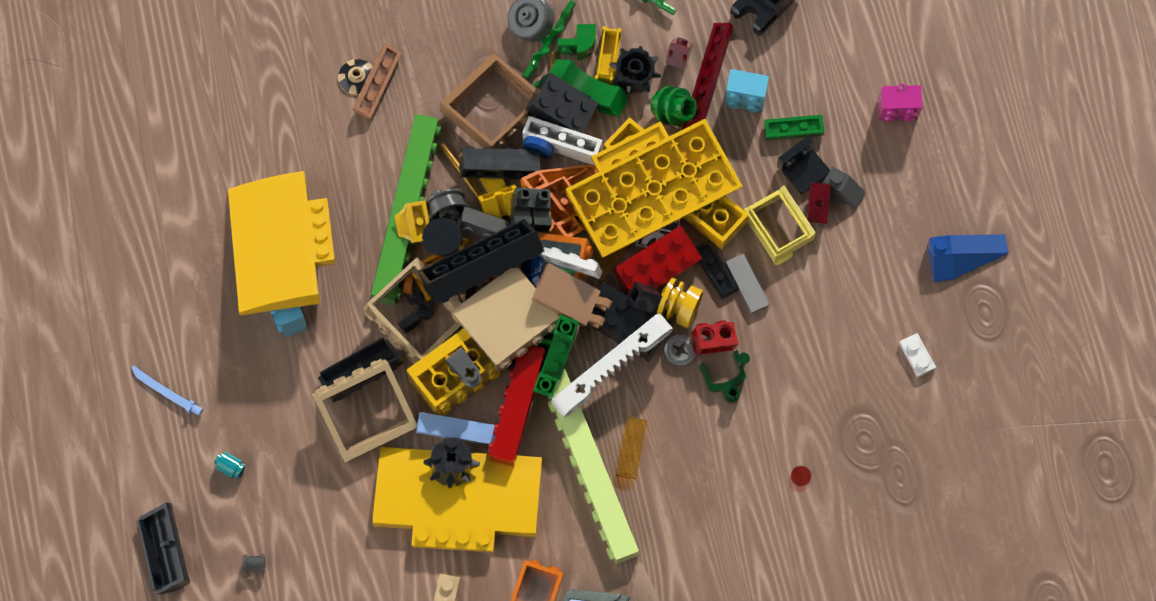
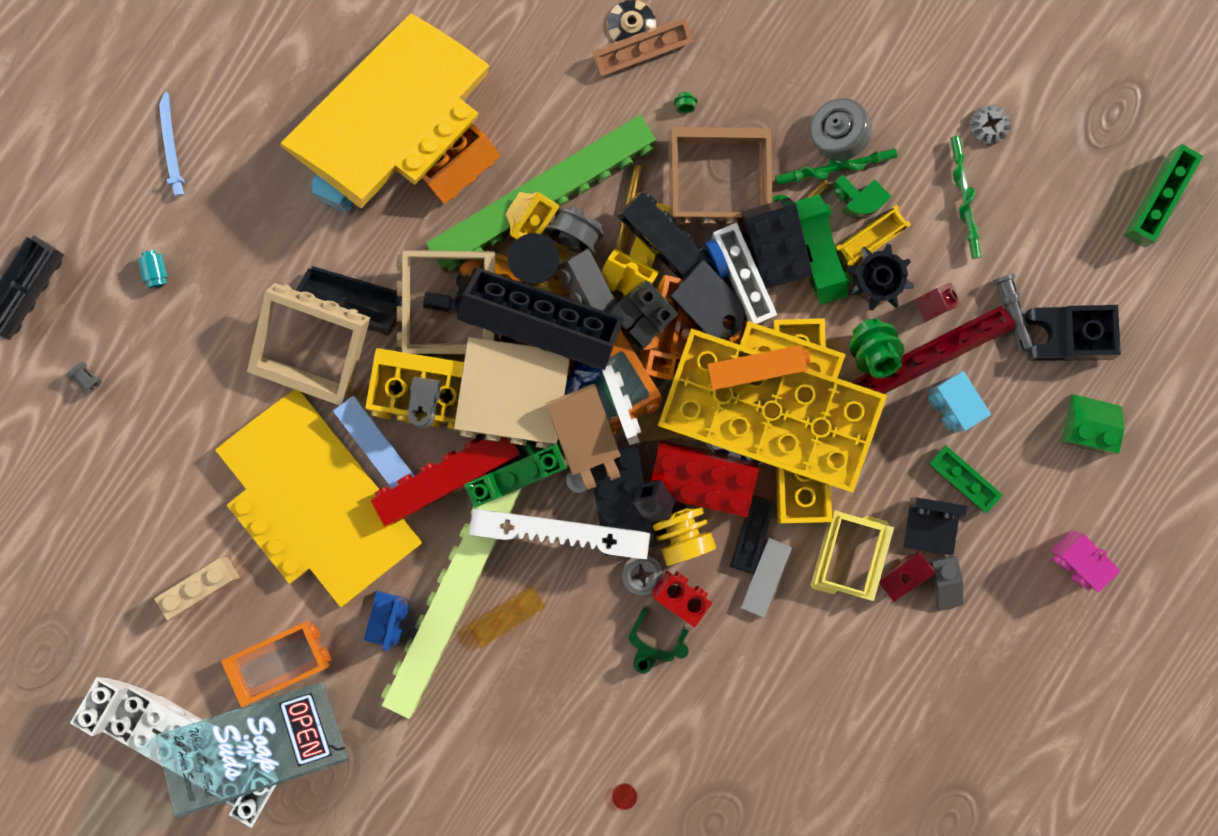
camera: 45 degrees right, 15 degrees up
black brick [423,438,480,488] -> none
white plate [899,333,936,378] -> none
blue wedge [927,234,1009,282] -> none
none -> blue bracket [364,590,409,651]
none -> orange slope [421,124,501,204]
none -> white tile [566,471,586,493]
none -> black tile [668,260,744,339]
none -> green plate [673,92,698,114]
none -> orange piece [707,345,811,390]
none -> dark grey pin [992,273,1034,350]
none -> green slope [1061,394,1125,455]

